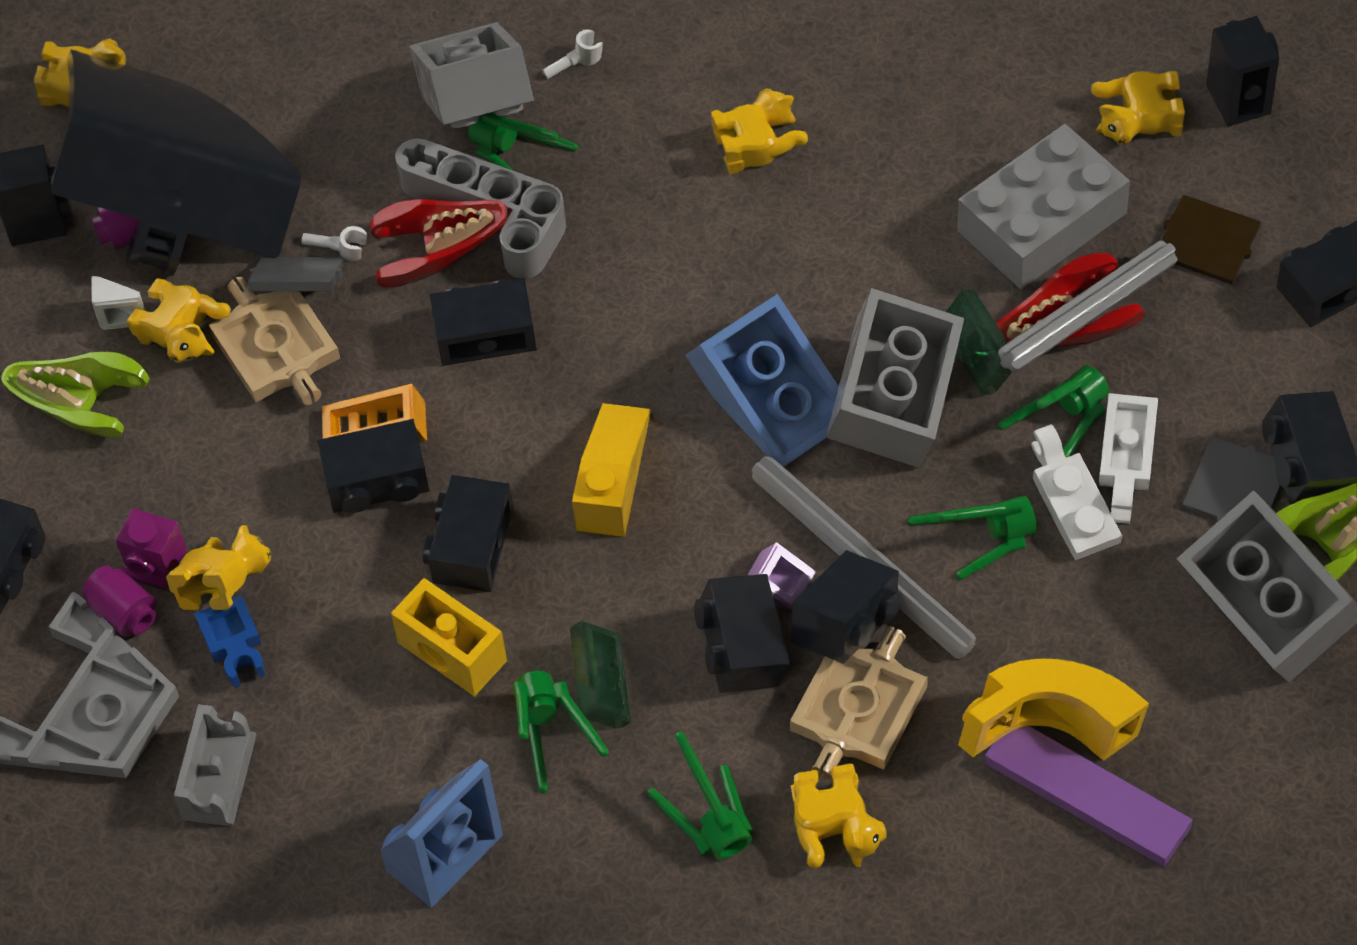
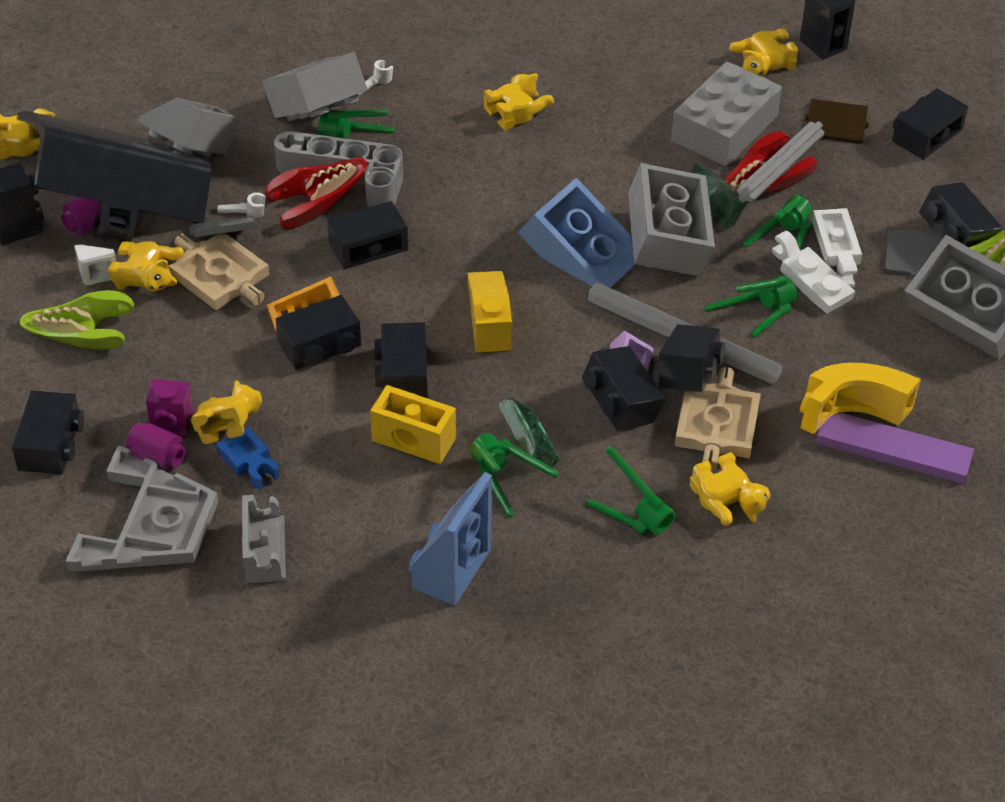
camera: 20 degrees left, 10 degrees down
none -> light grey slope [137,98,240,157]

